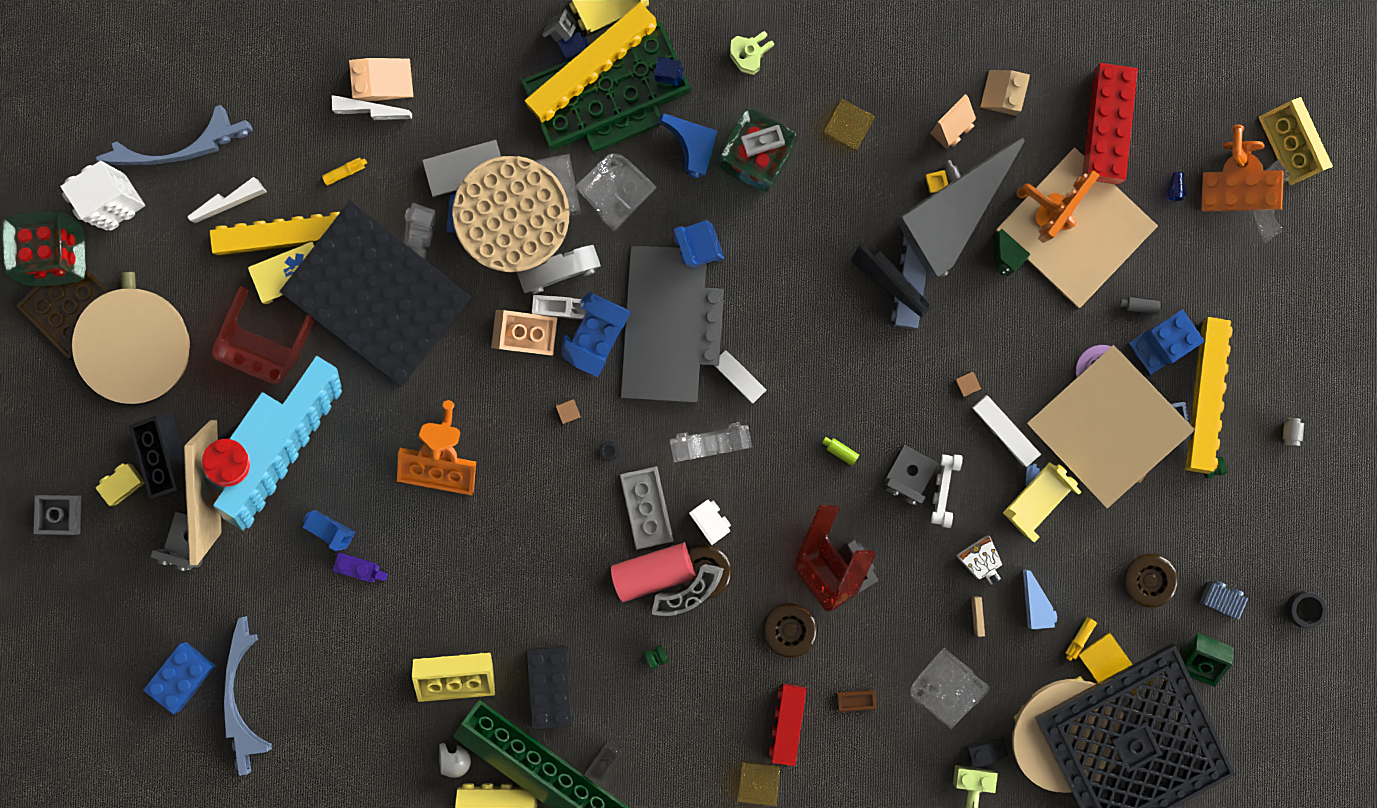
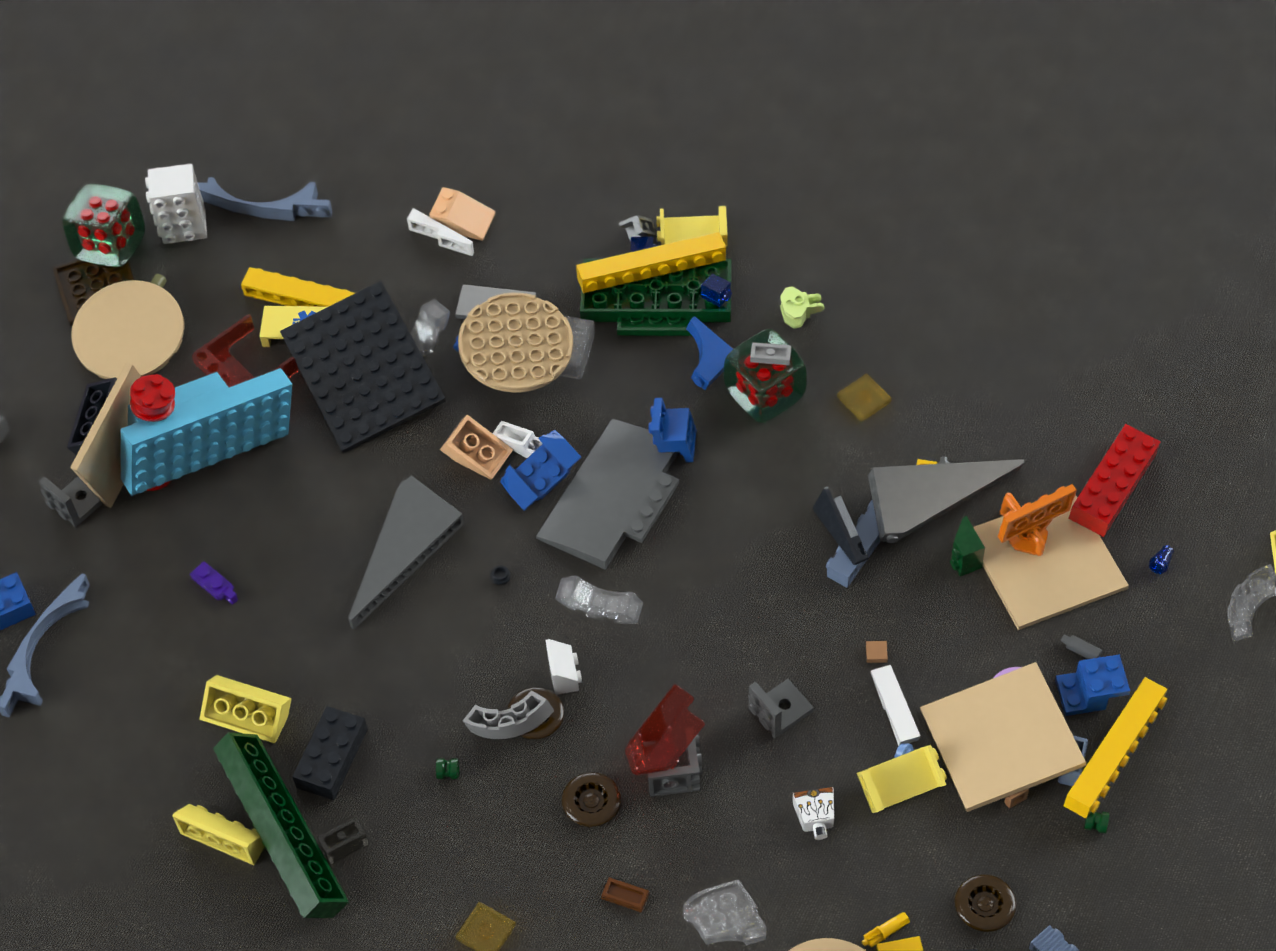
camera: 30 degrees right, 30 degrees down
light yellow brick [96,463,145,506] -> none
white slope [188,177,267,223] -> none
blue arch [303,510,356,551] -> none
yellow piece [322,157,367,186] -> none
orange plate [397,400,476,495] -> none
light grey helmet [439,743,471,778] -> none
light grey brick [517,245,601,294] -> none
medium nougat tile [556,399,581,424] -> none
clear slope [575,154,657,232] -> none
coral brick [611,542,696,602] -> none
light grey tile [620,466,674,550] -> none
white slope [714,350,766,404] -> none
red brick [768,683,806,766] -> none
lime cylinder [822,437,859,466] -> none
light nougat slope [930,94,976,149] -> none
white plate [931,454,962,528] -> none
tan tile [971,596,985,637] -> none
tan slope [980,70,1030,116] -> none
light blue slope [1023,570,1057,629] -> none
orange plate [1202,125,1284,212] -> none
light grey brick [1282,418,1304,446] -> none
none -> dark grey slope [348,475,464,629]

